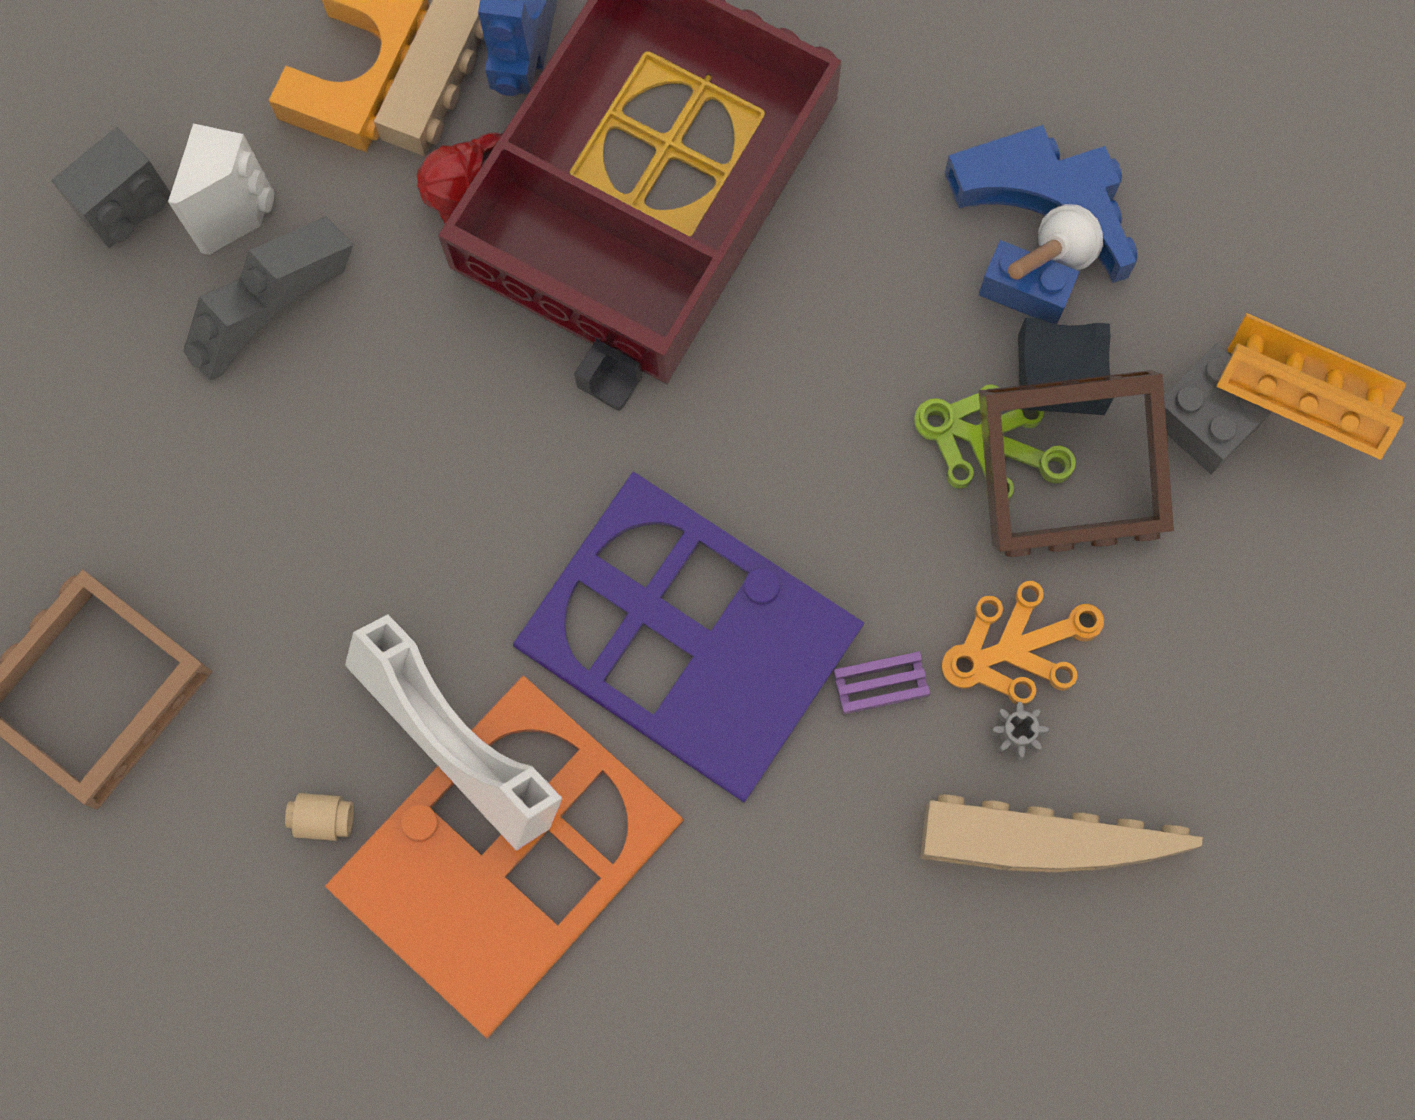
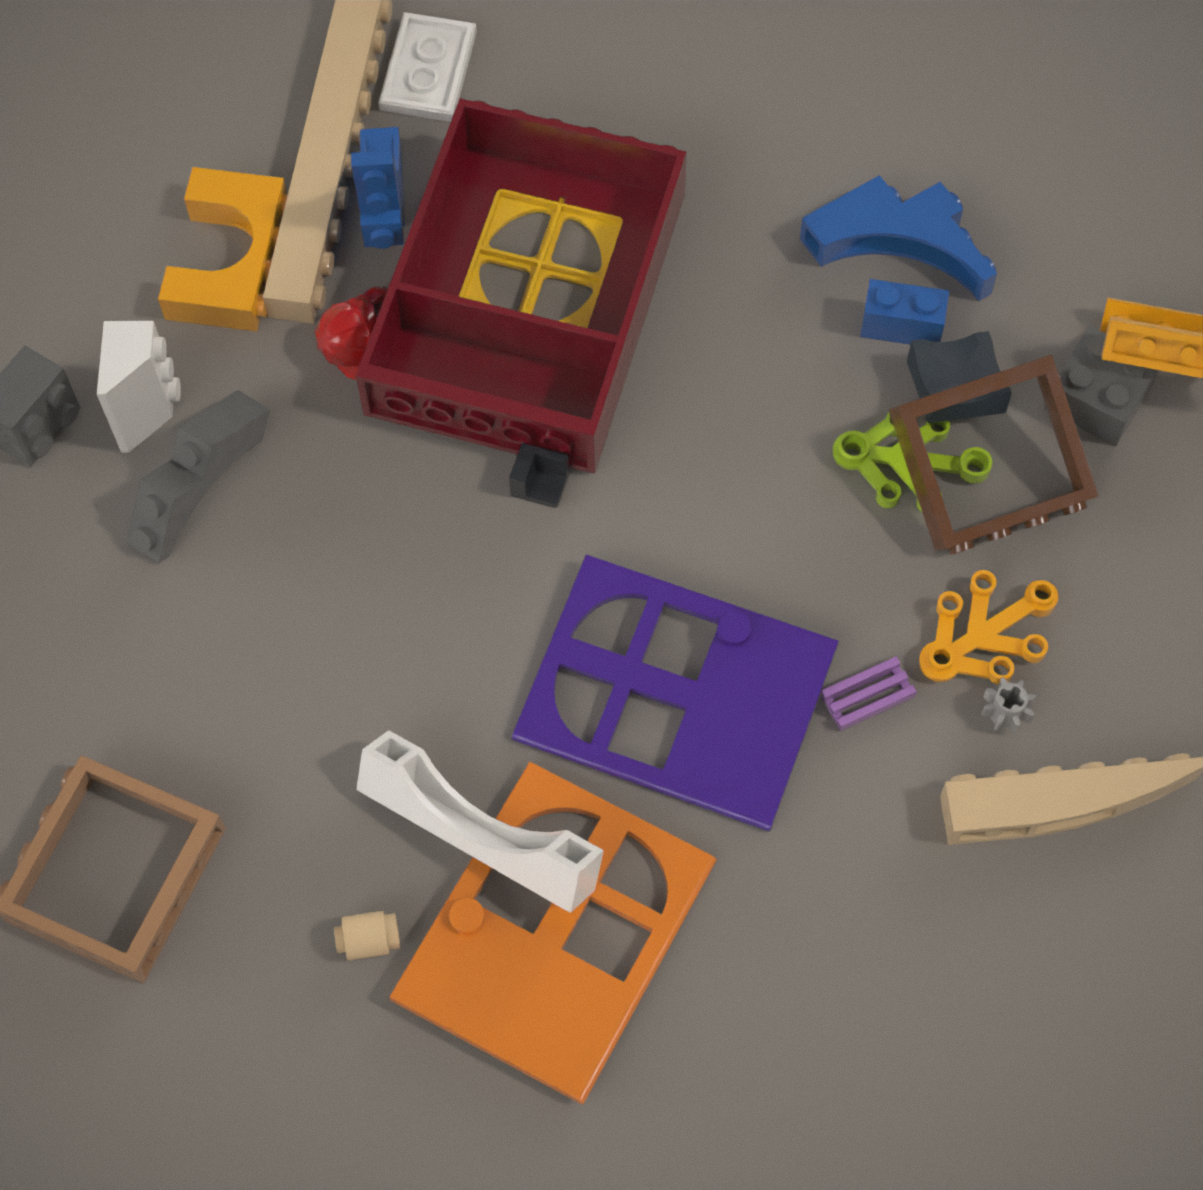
camera: 15 degrees left, 10 degrees down
white piece [1008,204,1103,280] -> none

